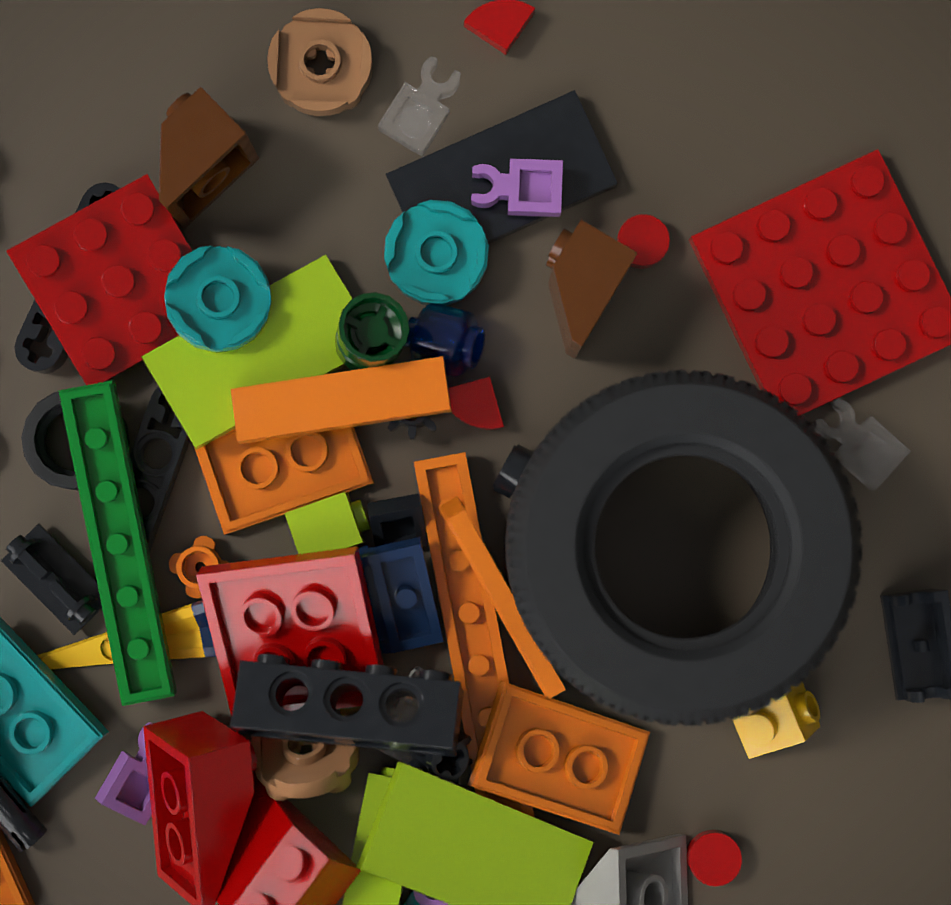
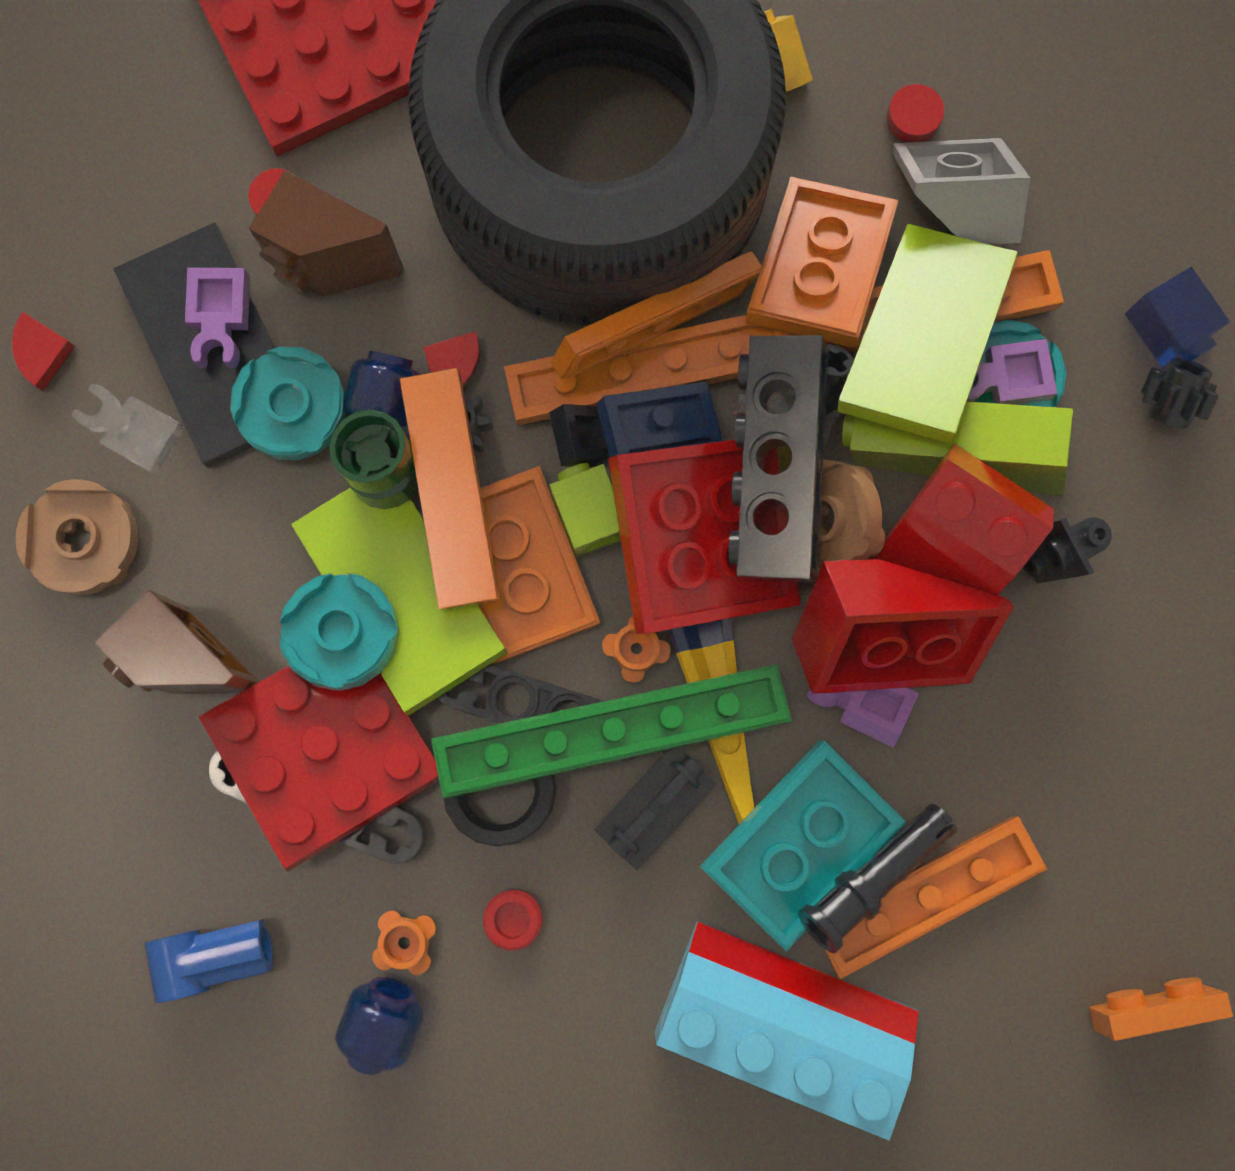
camera: 90 degrees left, 5 degrees down
black tile [492,444,534,499] -> none

